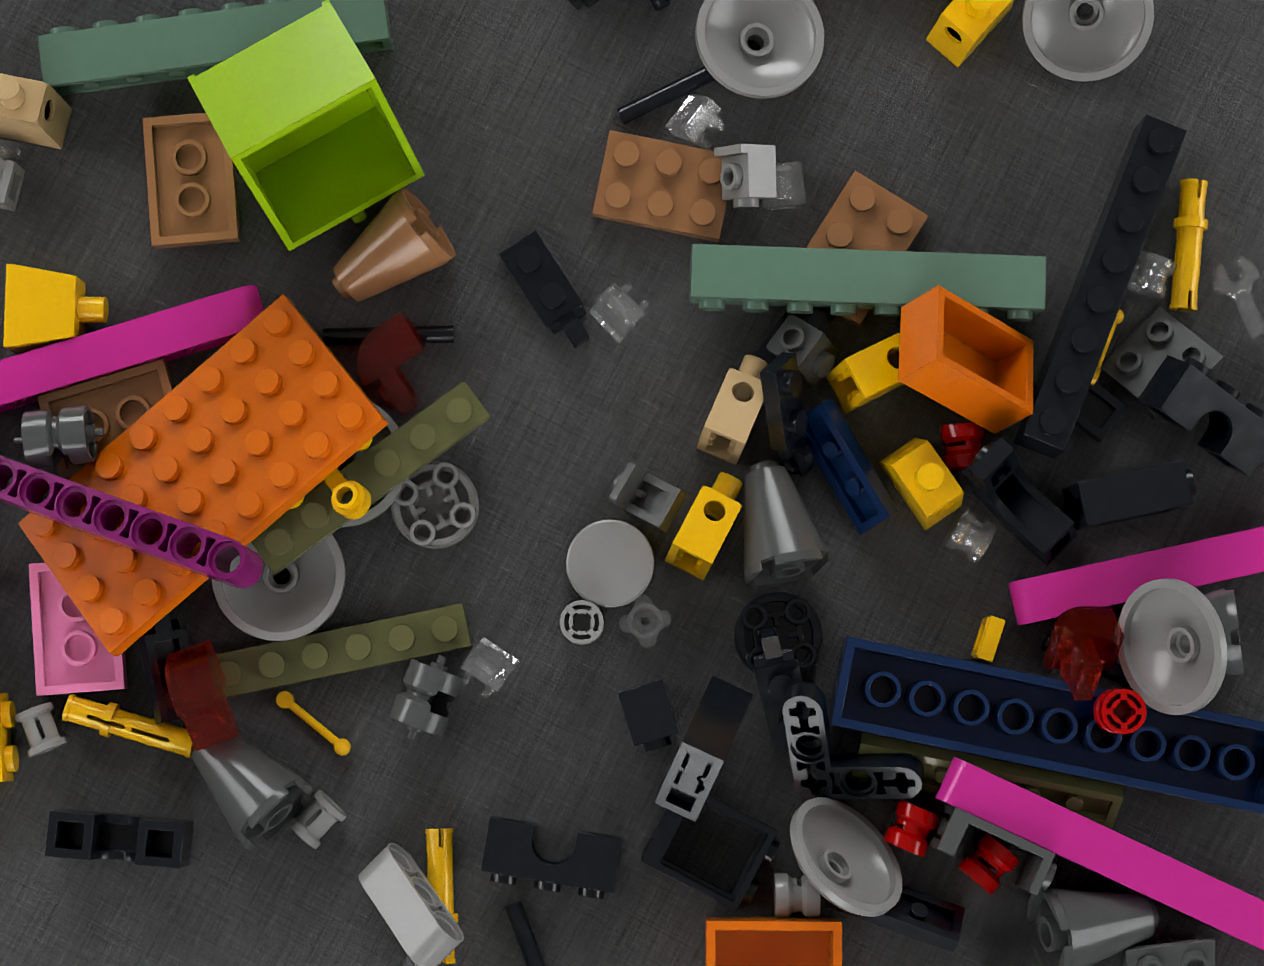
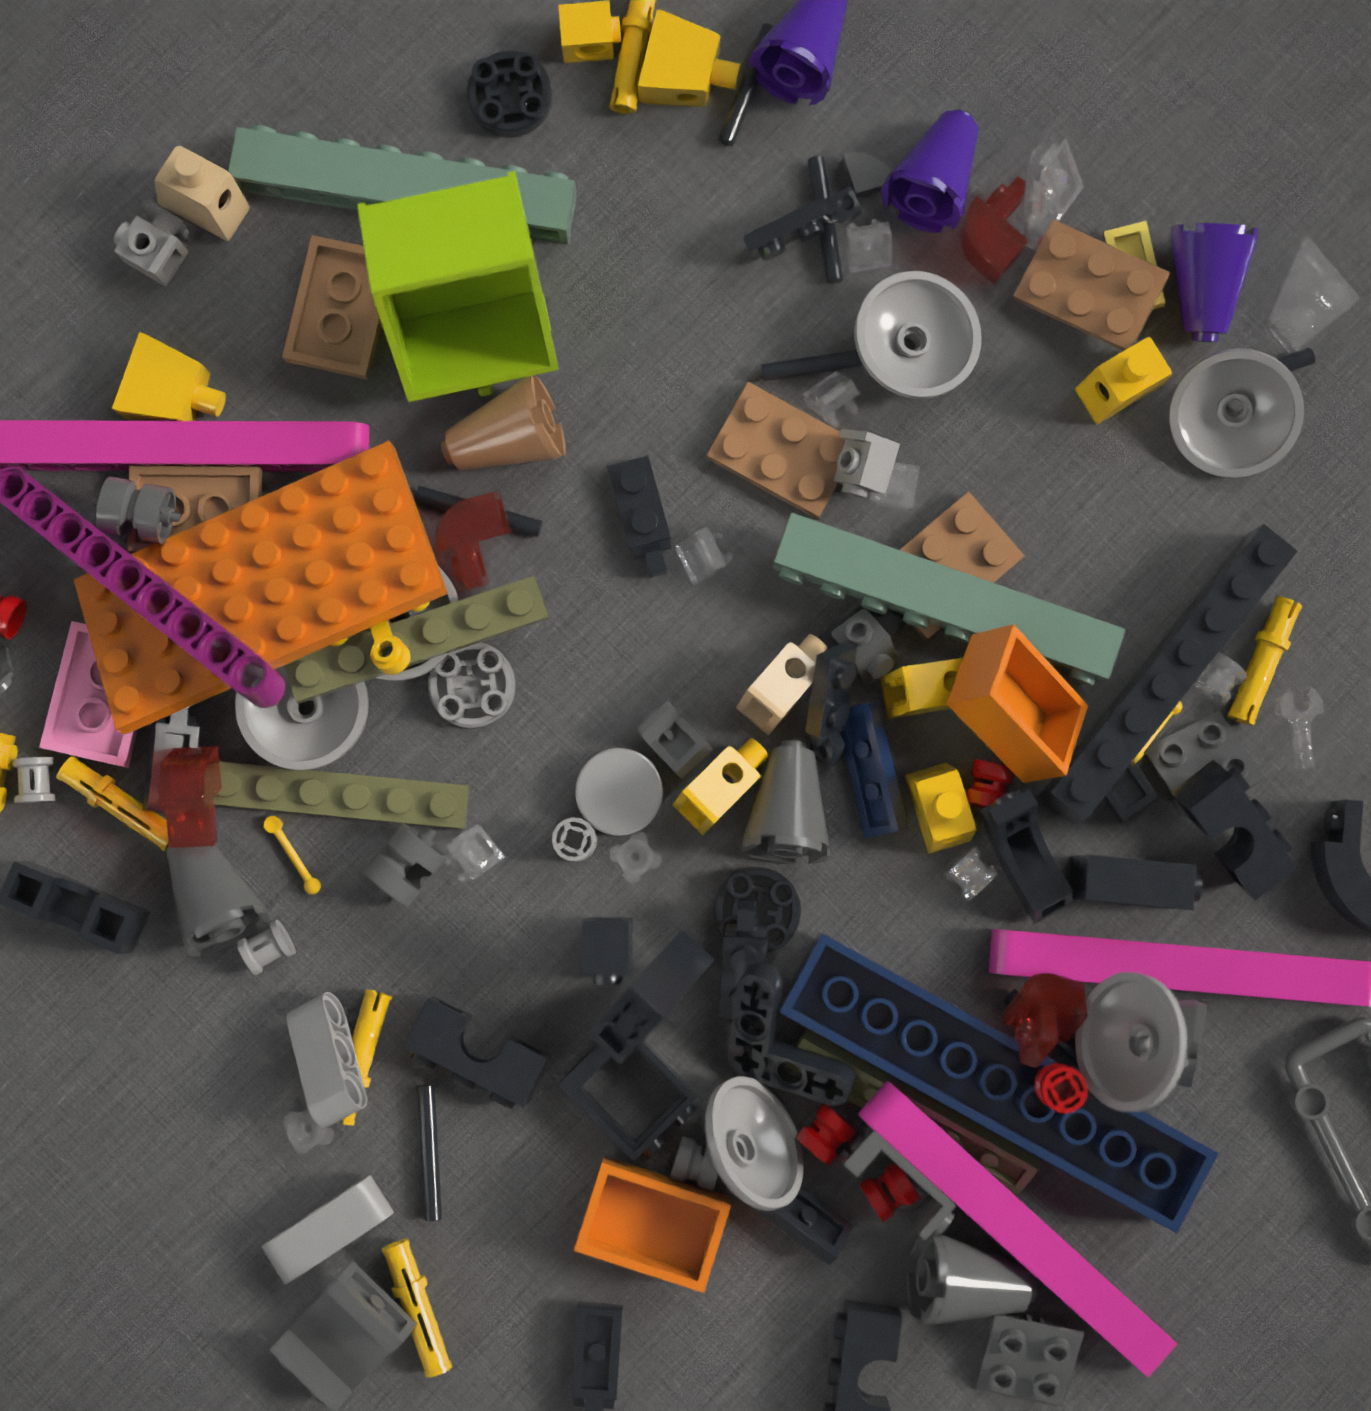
camera: 15 degrees right, 0 degrees up
yellow tile [970,615,1006,663] -> none

